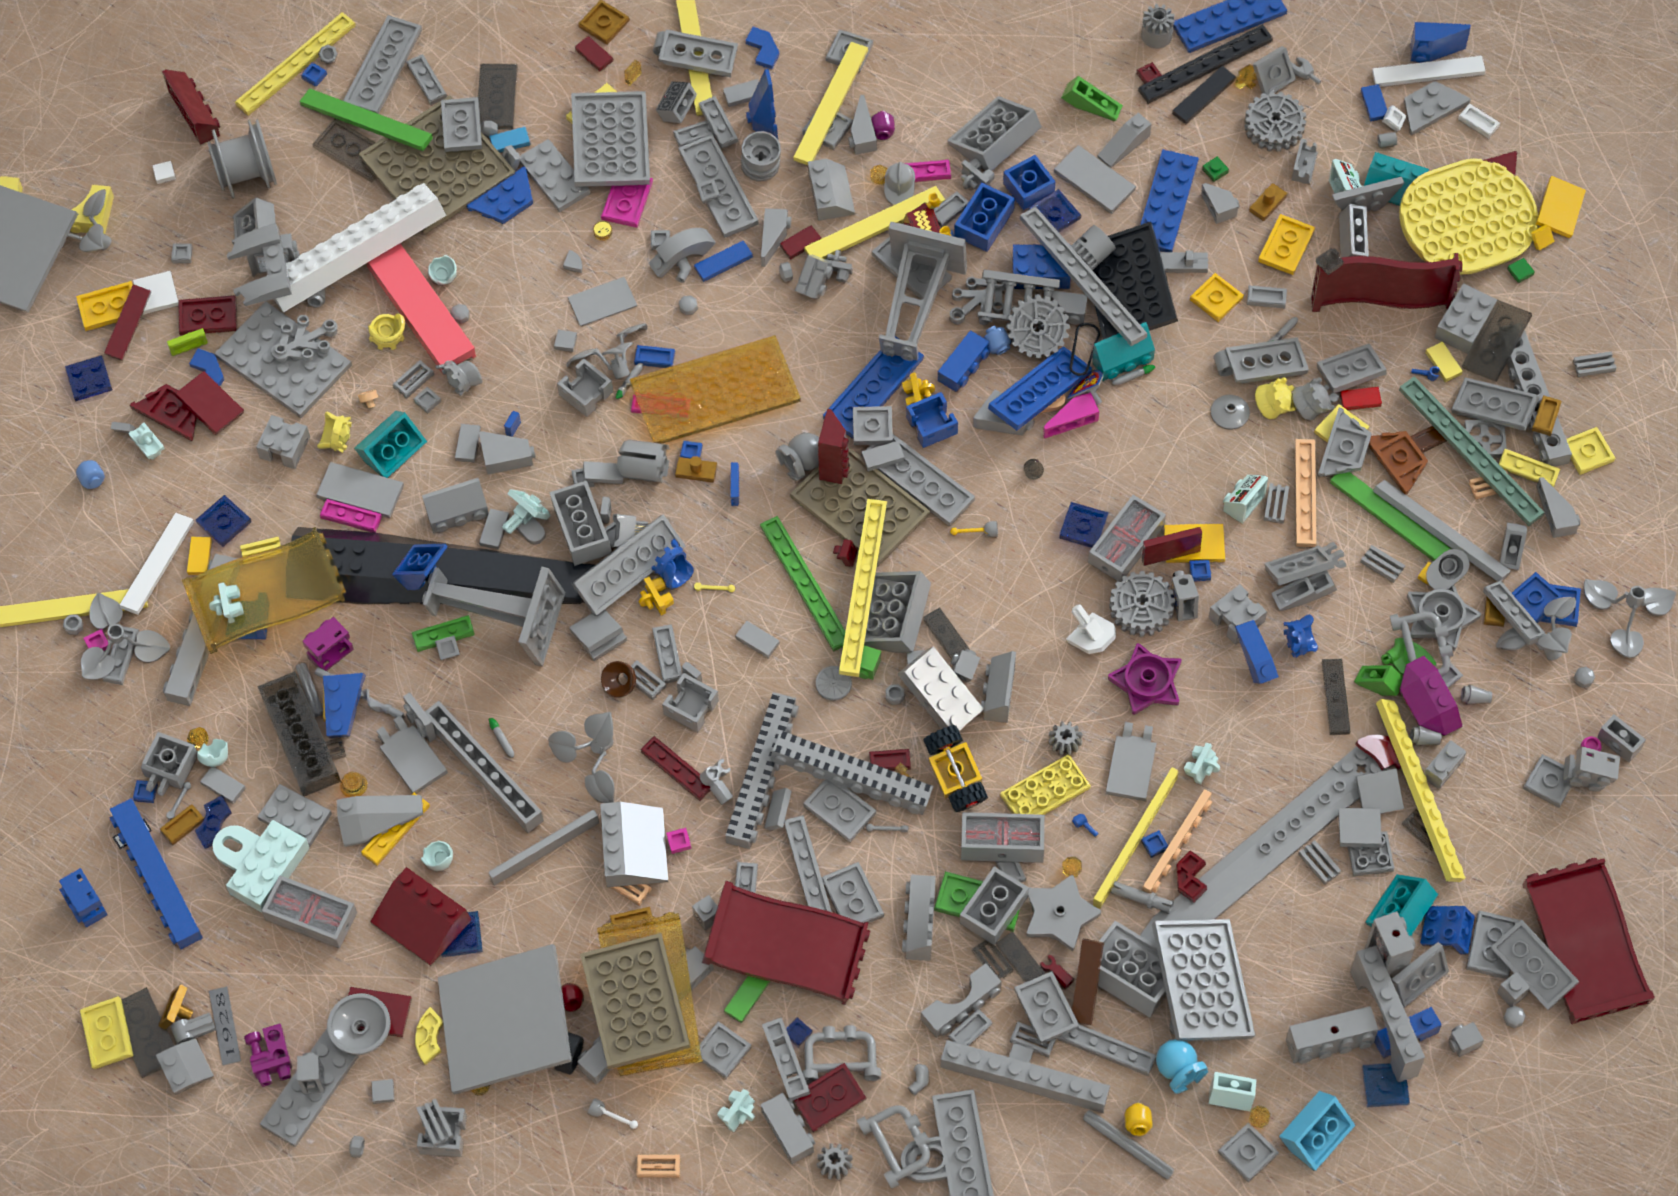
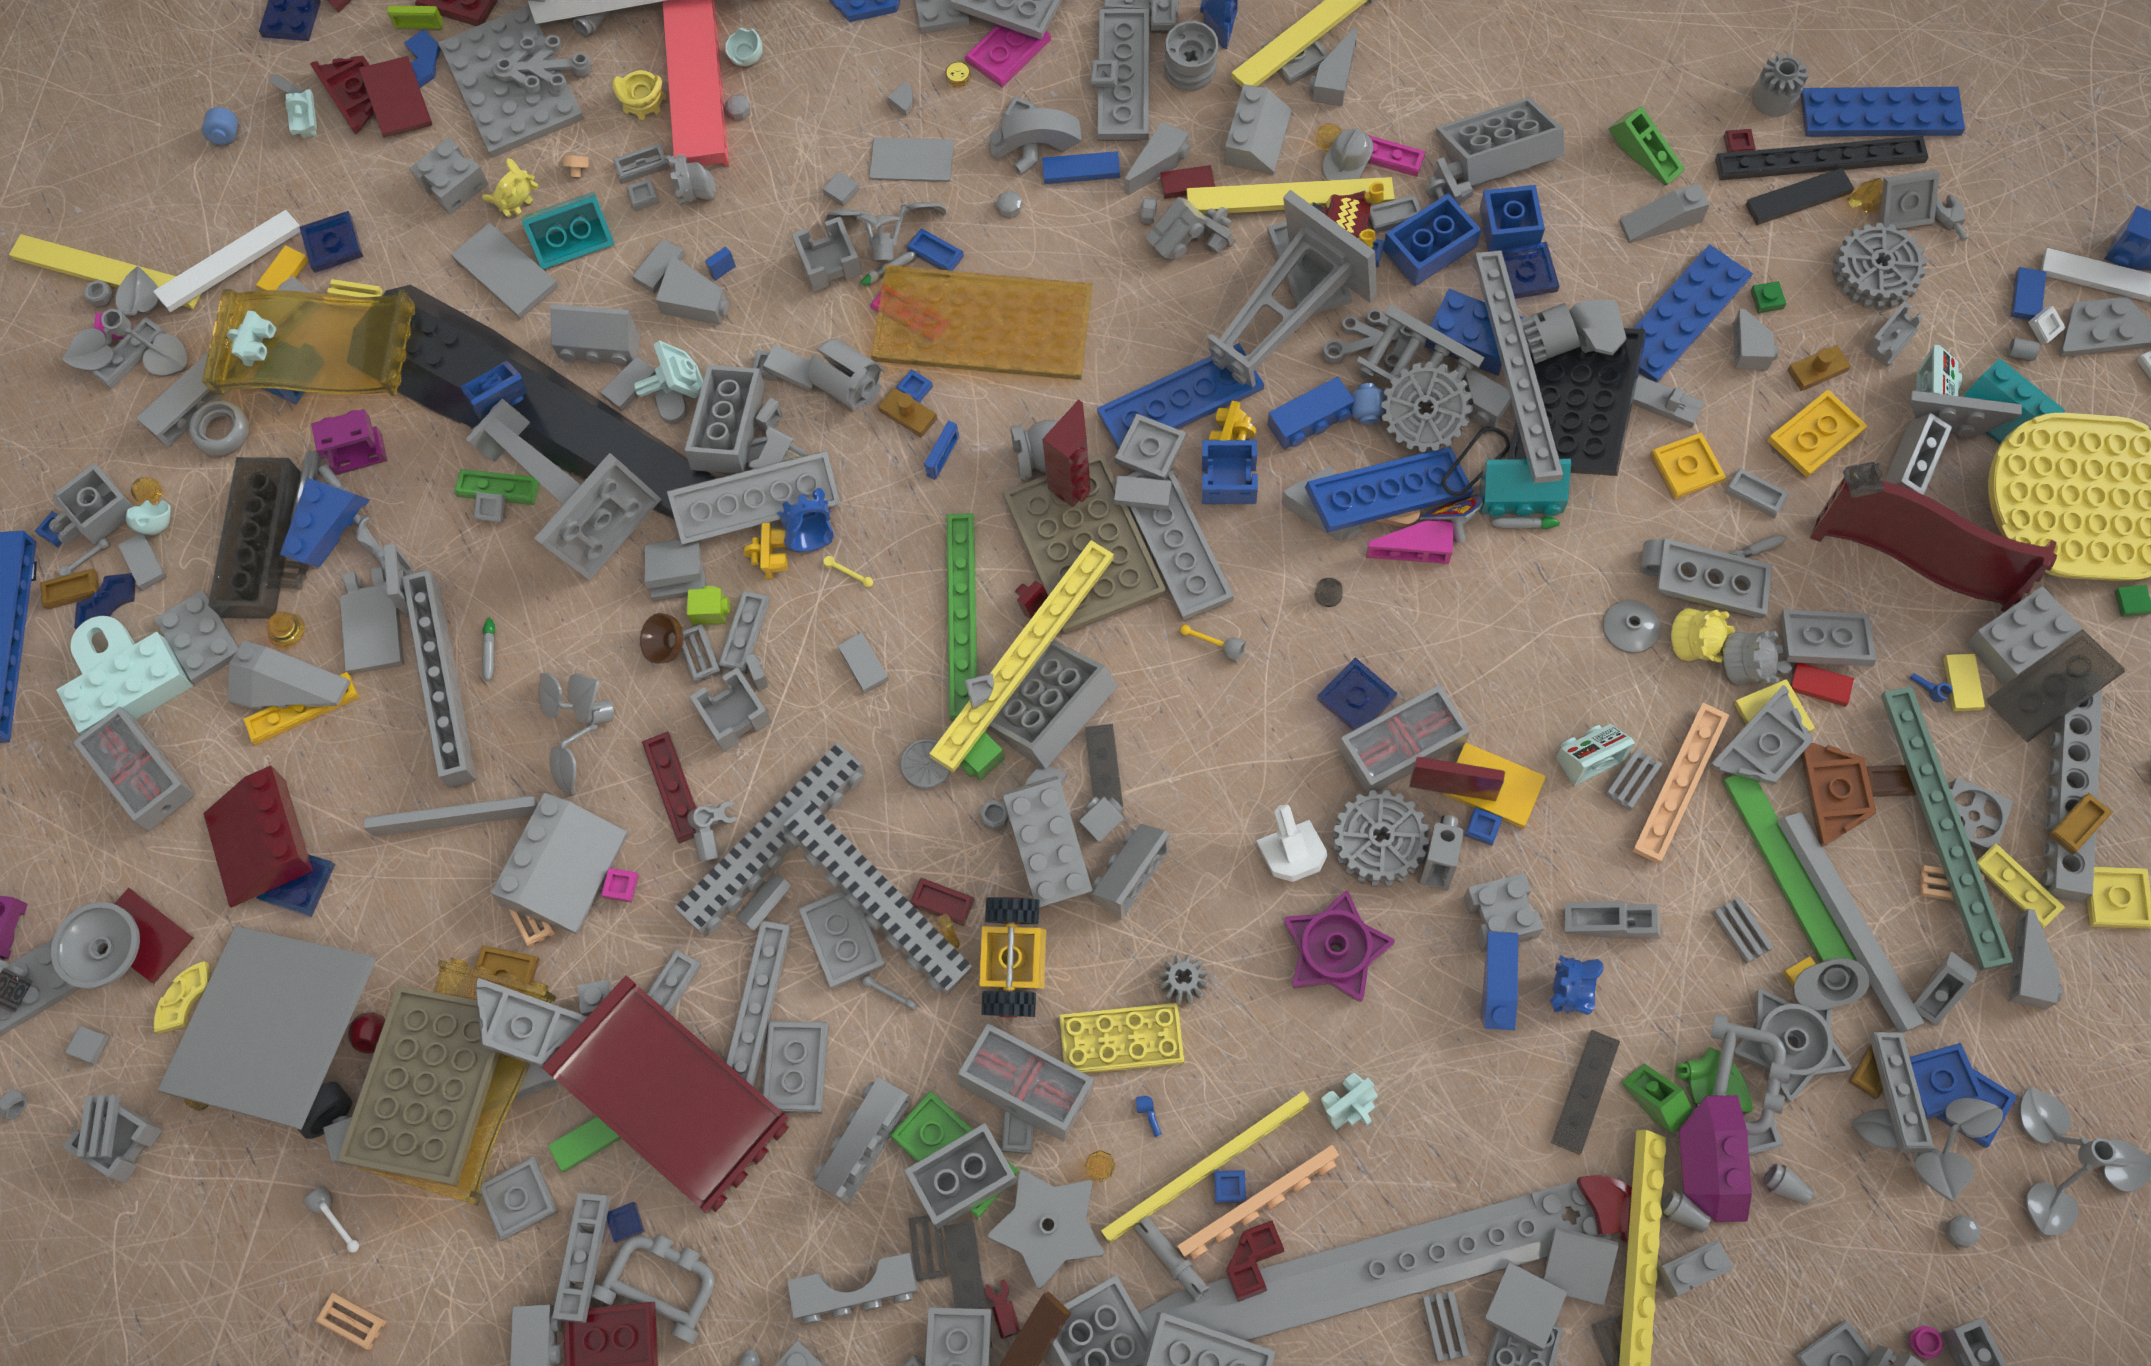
camera: 30 degrees right, 5 degrees up
dark pink tile [320,499,382,533] -> none
light aqua hair [421,841,453,872] -> none
light aqua hips [717,1089,755,1132] -> none
magenta head [871,111,895,140] -> none
light grey tile [948,1009,993,1046] -> none
light grey tile [1054,145,1136,214] -> none
light grey tile [1106,722,1156,801] -> none
light grey tile [1264,542,1346,585] -> none
light grey tile [1451,378,1539,431] -> none
none -> light grey wheel [189,400,250,456]
none -> light grey wing [475,978,587,1067]
none -> lime brick [687,586,730,626]
none -> light grey tile [965,673,994,710]
none -> light grey panel [1569,299,1626,355]

